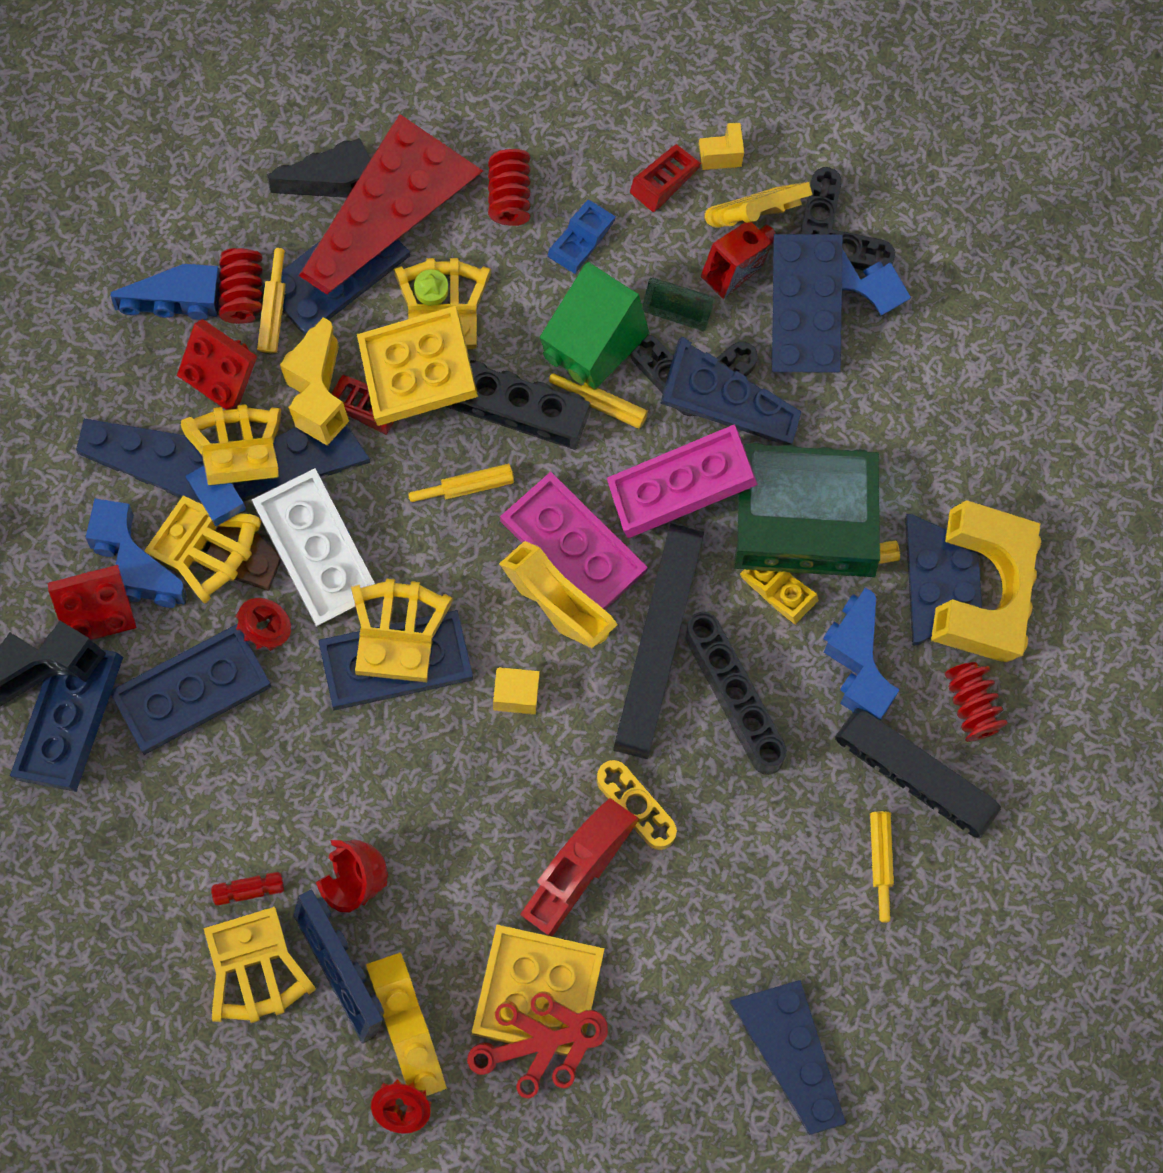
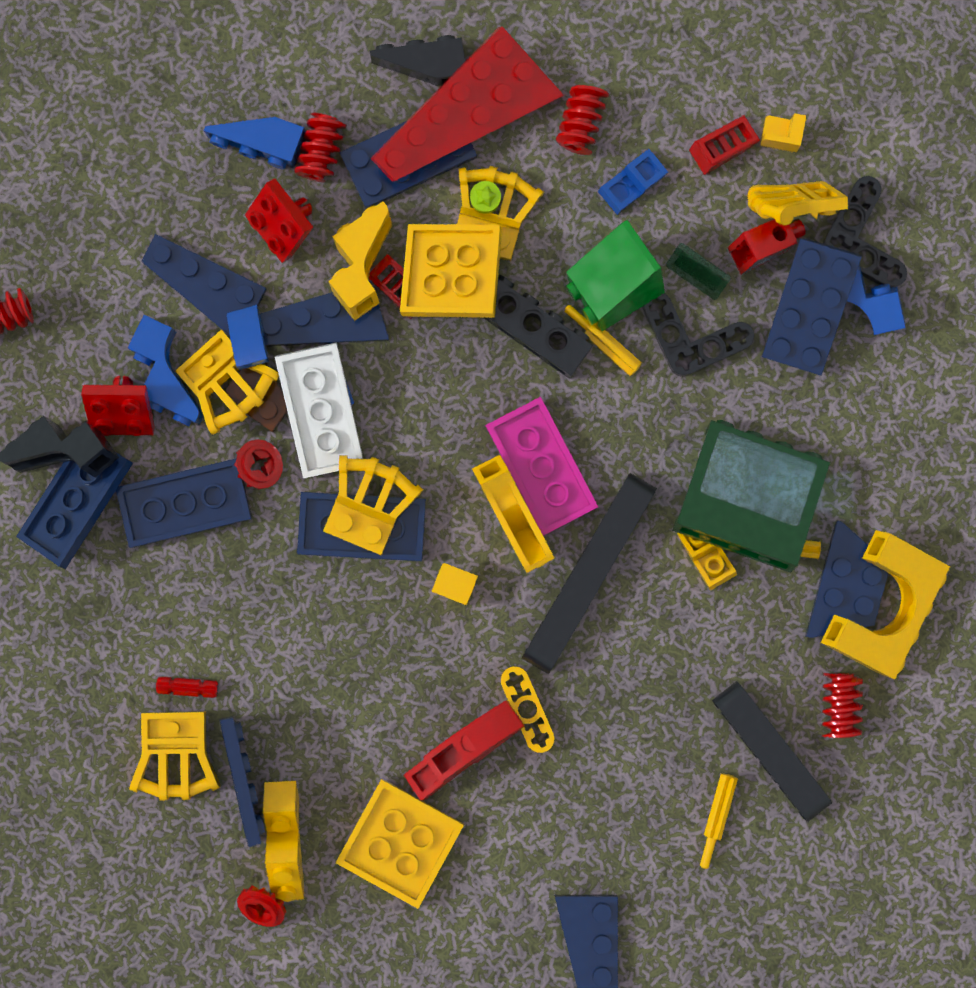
camera: 25 degrees right, 15 degrees up
yellow plate [181,404,281,486] -> none
yellow axle [257,248,286,354] -> none
red helmet [316,839,388,913] -> none
yellow axle [408,463,514,502] -> none
red plant [467,991,608,1098] -> none
dark pink plate [607,424,758,538] -> none
dark blue wing [660,336,801,445] -> none
black beam [685,612,787,775] -> none
blue arch [823,587,899,720] -> none

